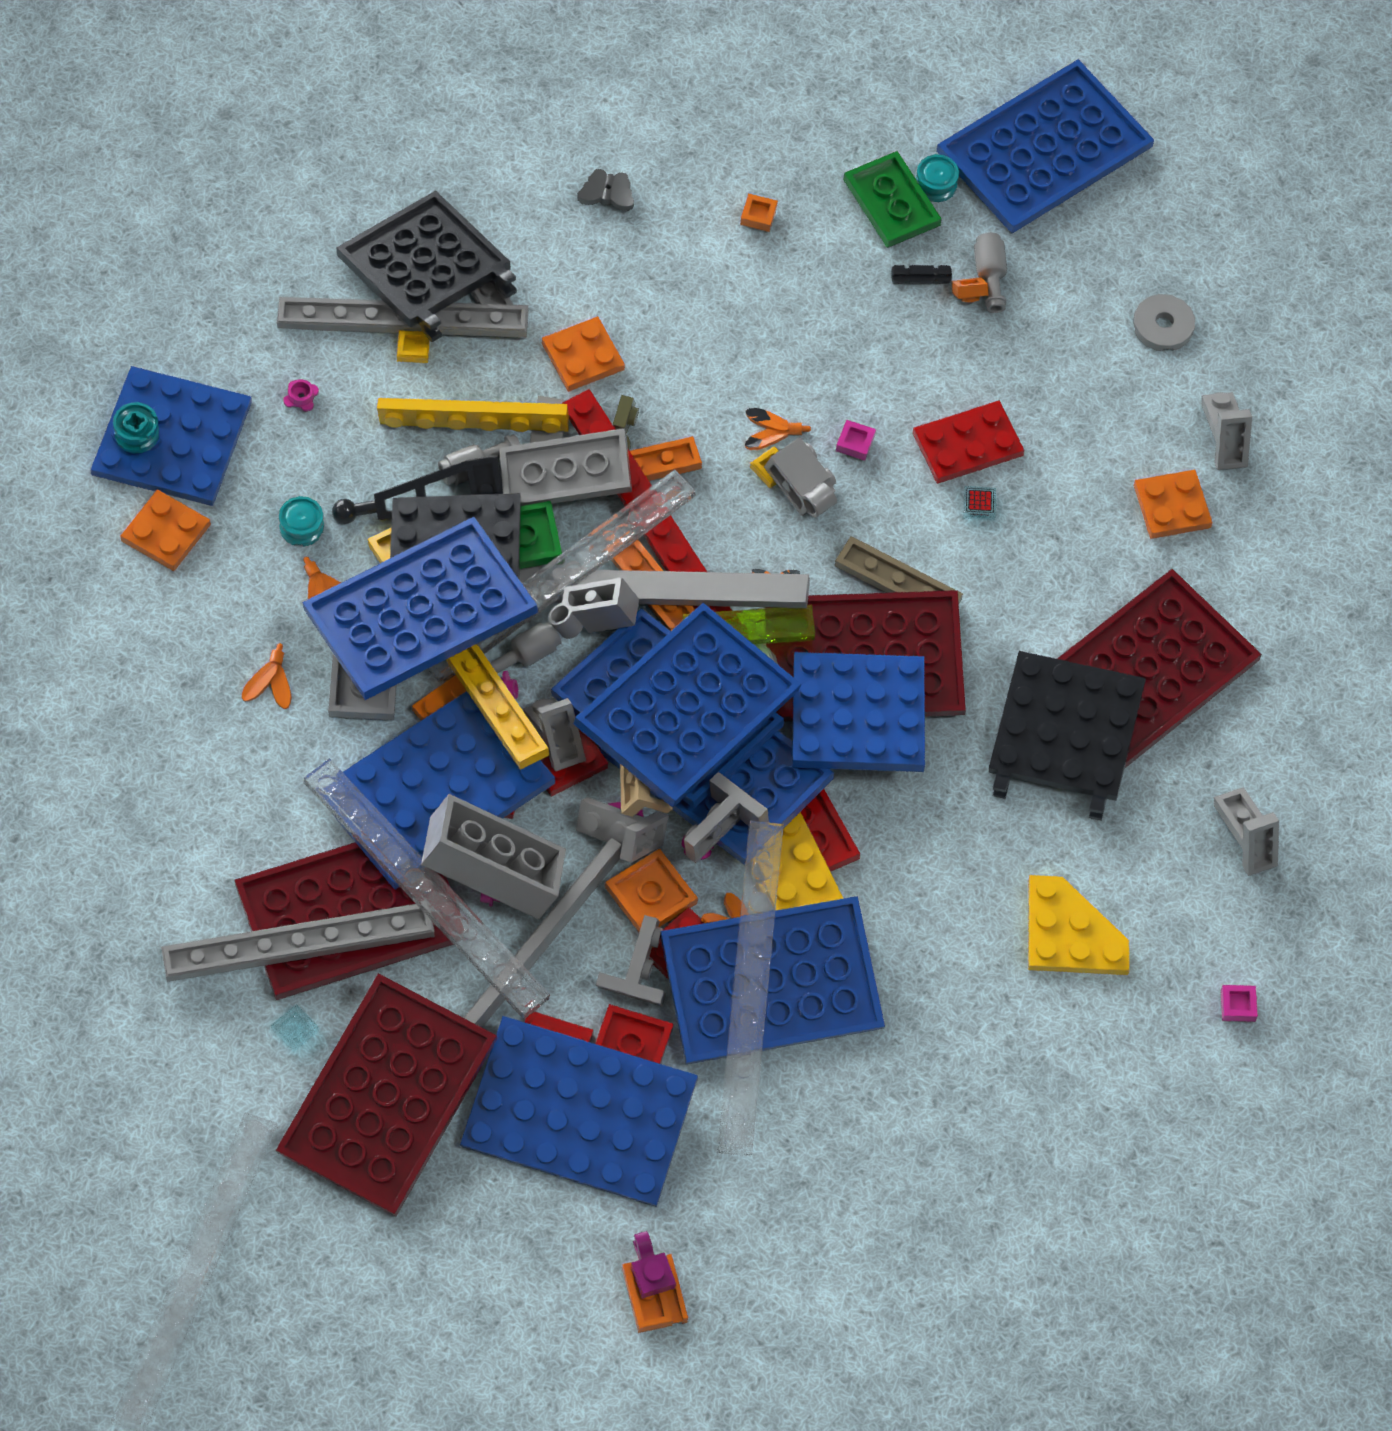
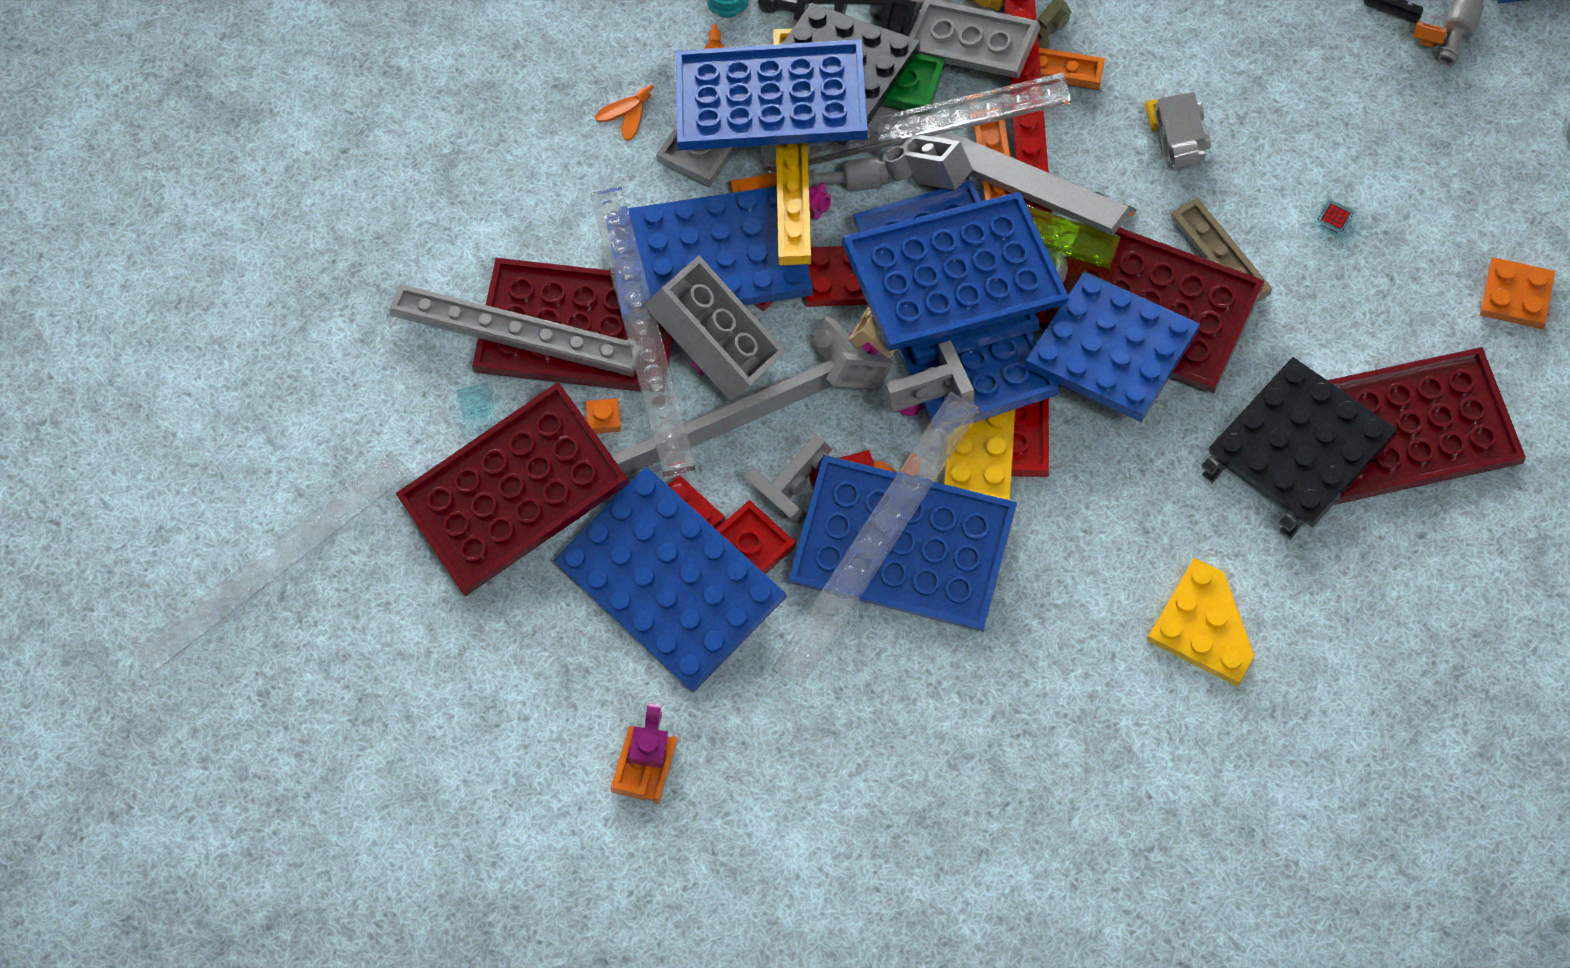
camera: 35 degrees right, 0 degrees up
light grey bracket [523,698,586,771] -> none
orange plate [605,849,698,932] -> none
orange piece [745,408,811,450] -> none
dark pink plate [836,420,876,461] -> none
red plate [913,400,1025,484] -> none
light grey bracket [1214,787,1279,876] -> none
dark pink plate [1221,985,1258,1022] -> none
none -> orange plate [586,398,621,434]

